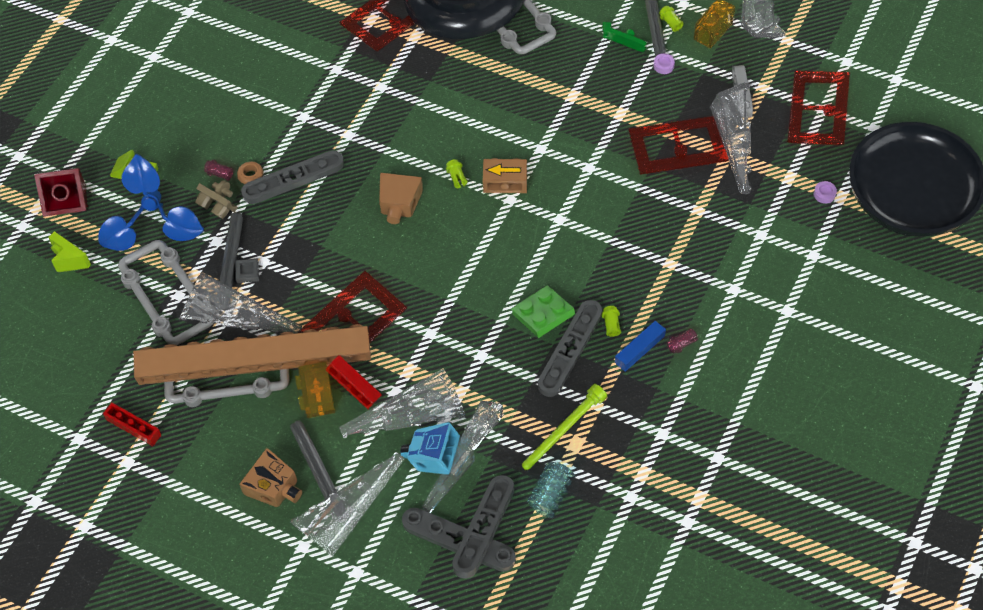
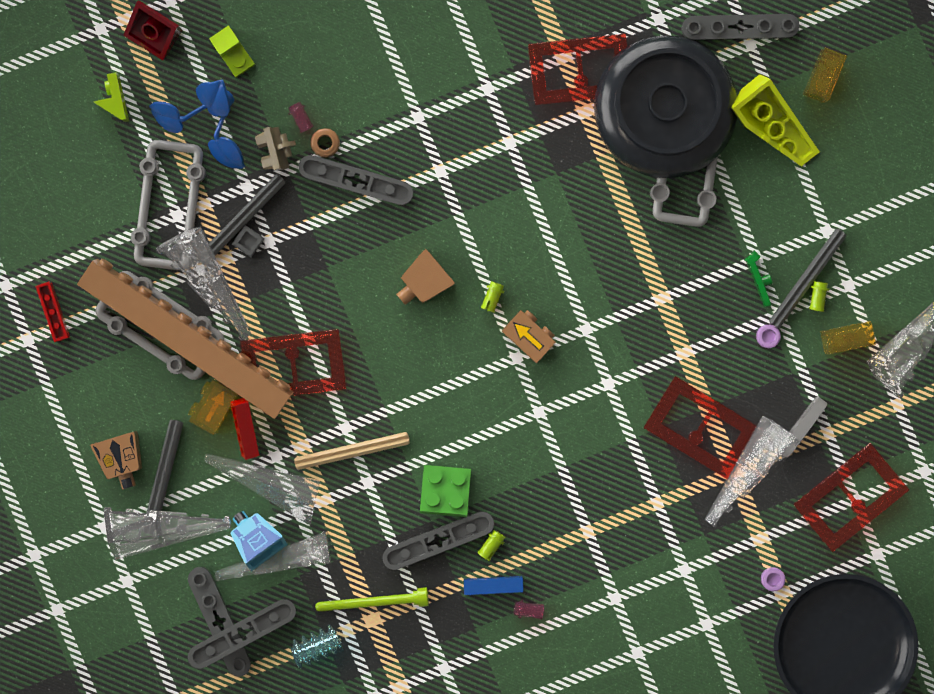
camera: 40 degrees right, 30 degrees up
none -> tan axle [294,432,410,470]

